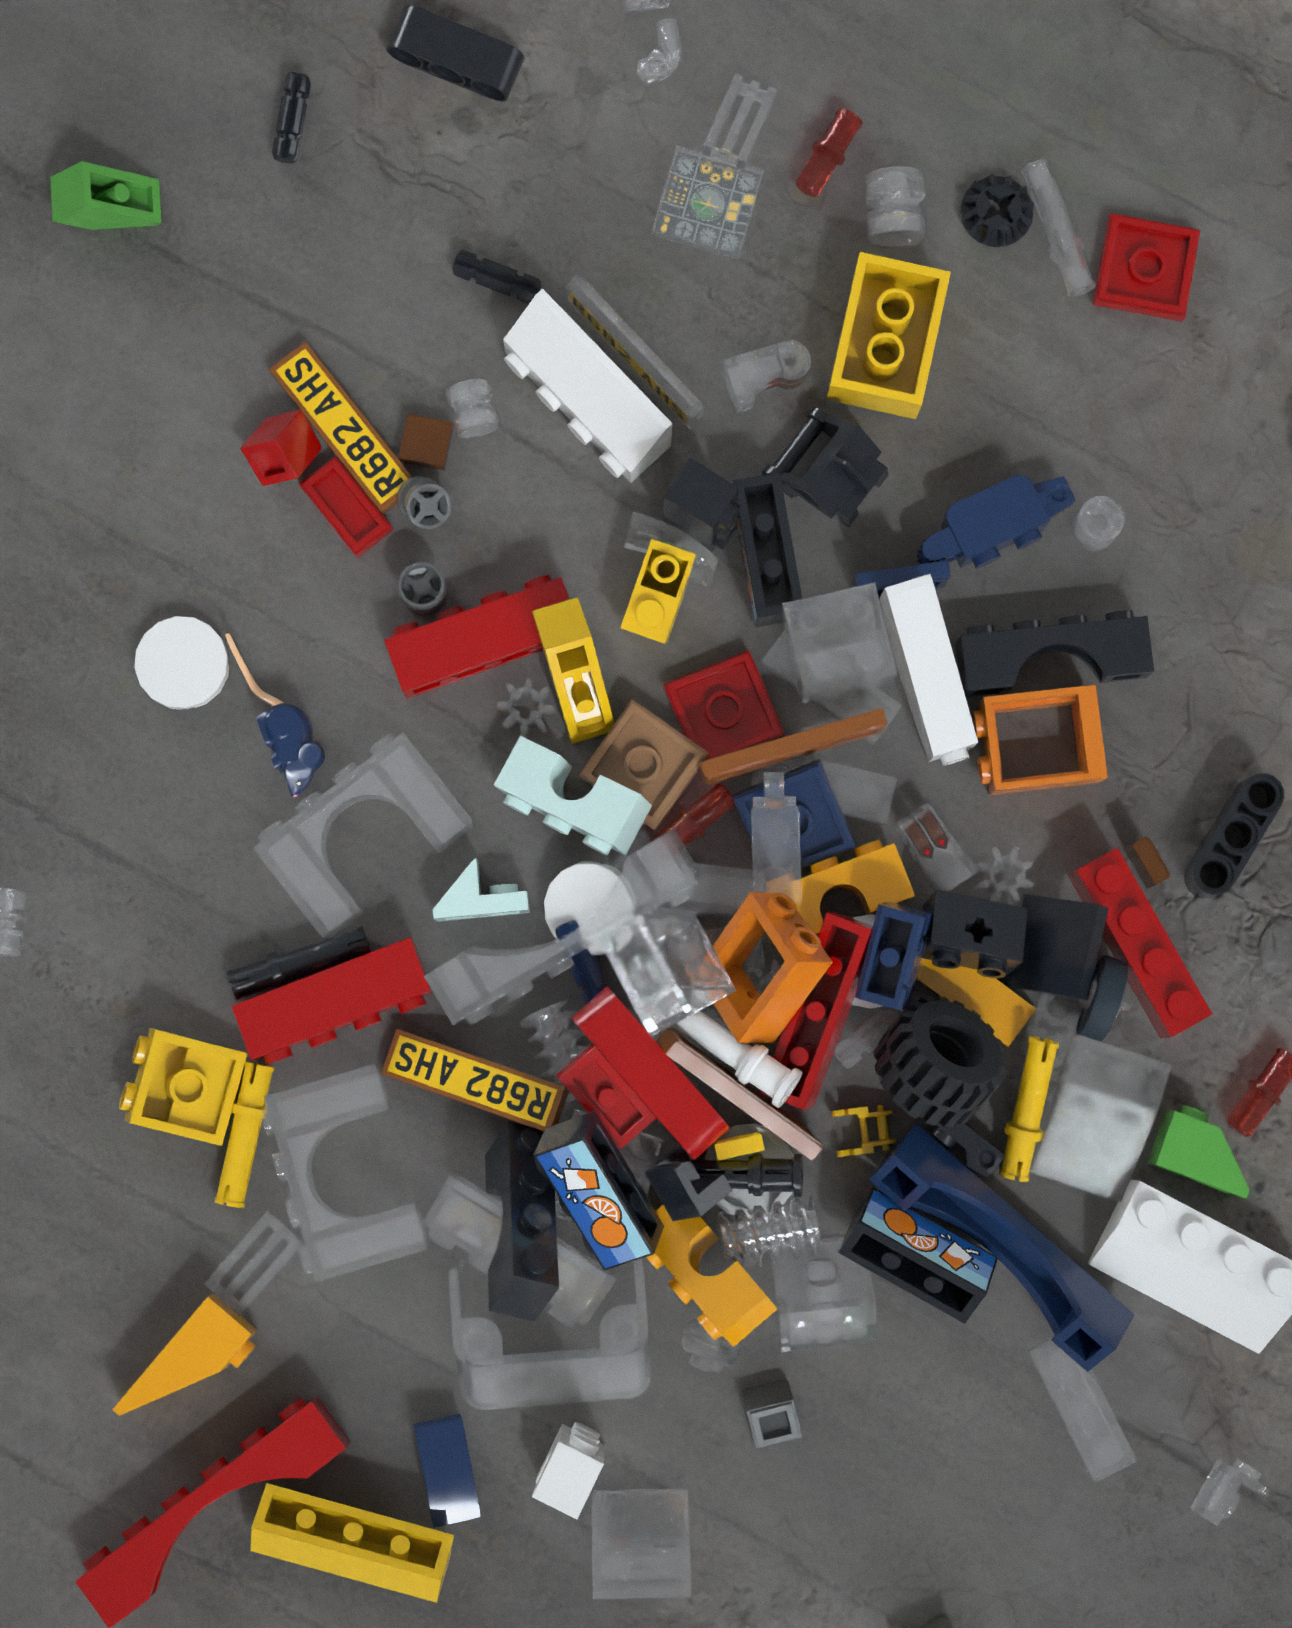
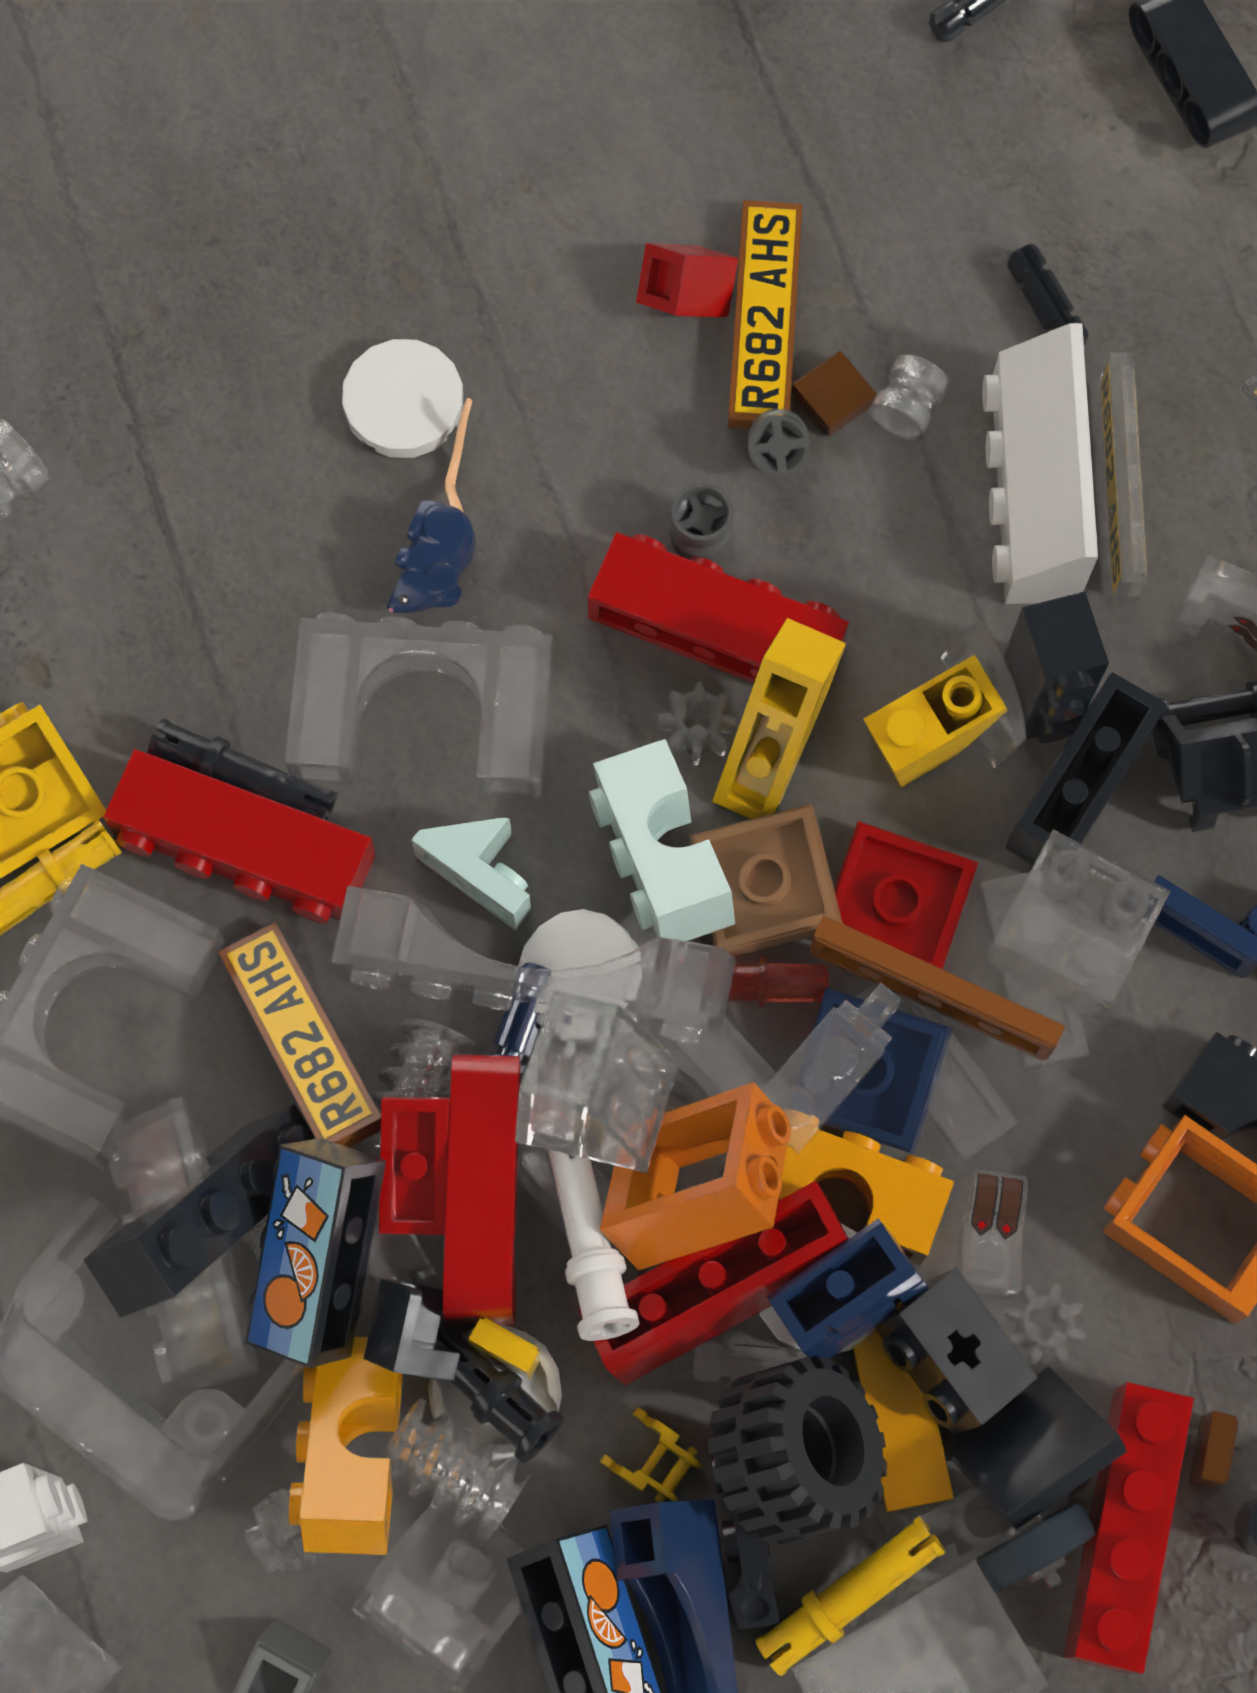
camera: 45 degrees right, 10 degrees down
red tile [299,456,394,558] -> none
tile [657,1027,823,1161] -> none
white slope [876,574,978,766] -> none

